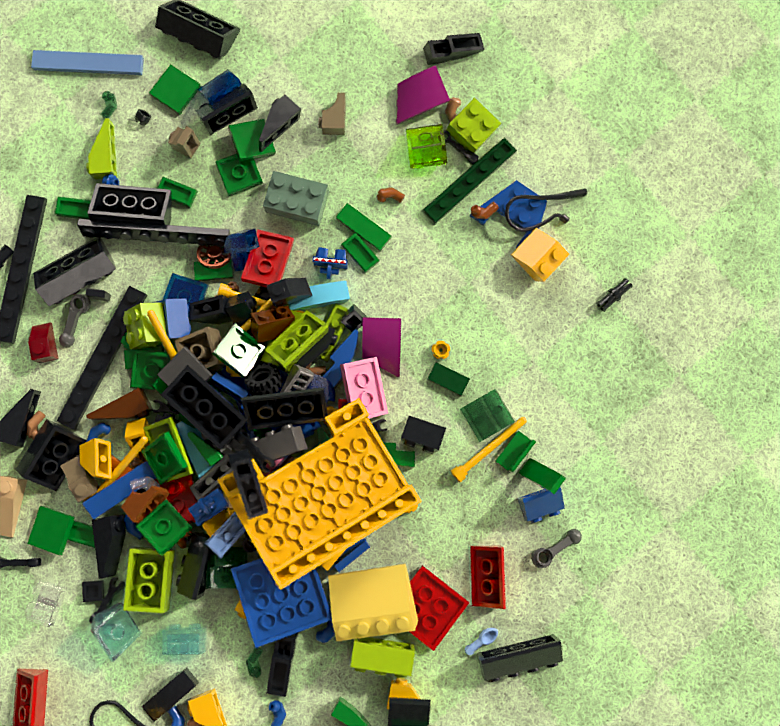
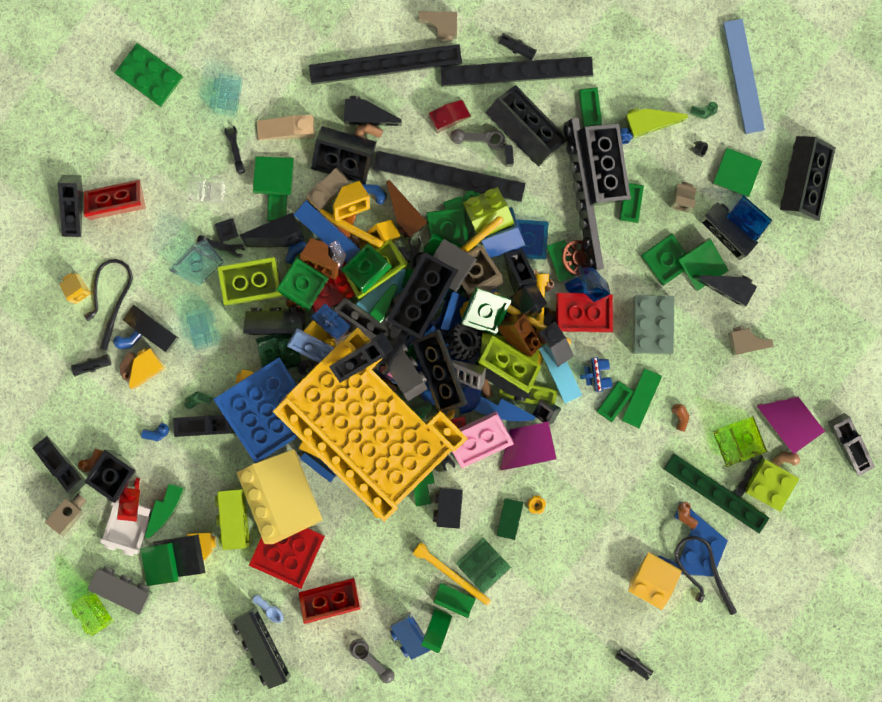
camera: 75 degrees right, 5 degrees up
blue arm [316,620,335,643] -> none

